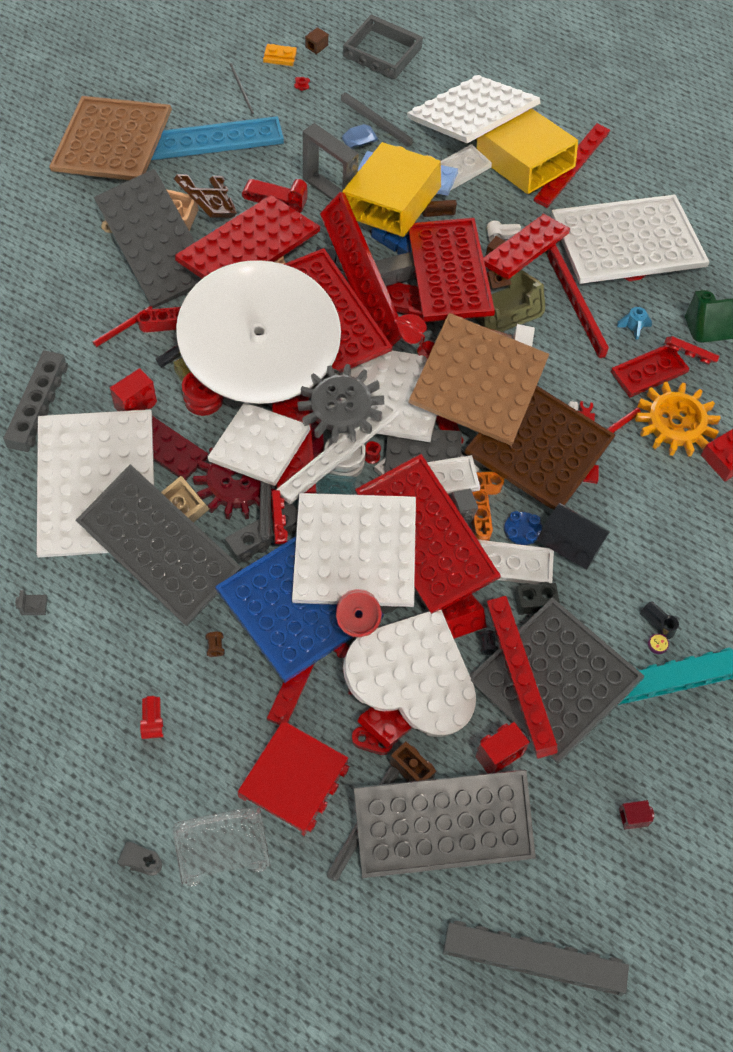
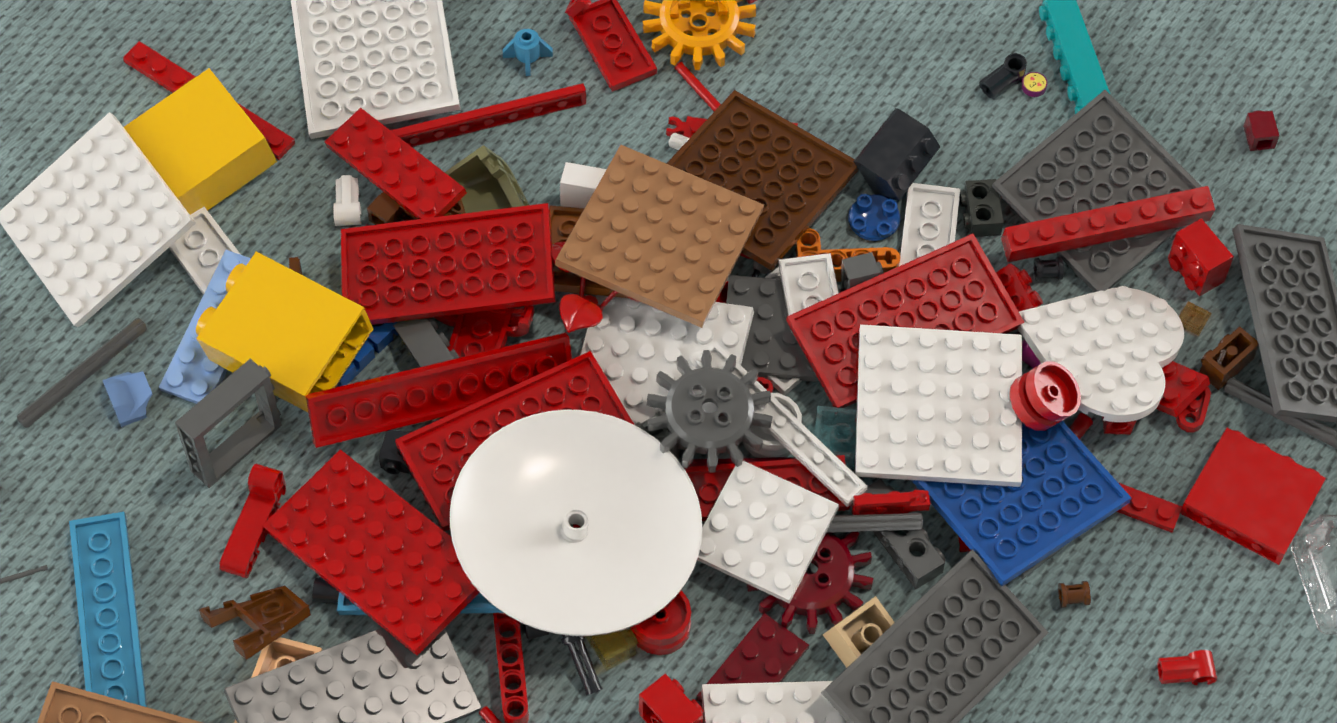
camera: 85 degrees left, 0 degrees up
none -> clear orange tile [1179,301,1212,336]

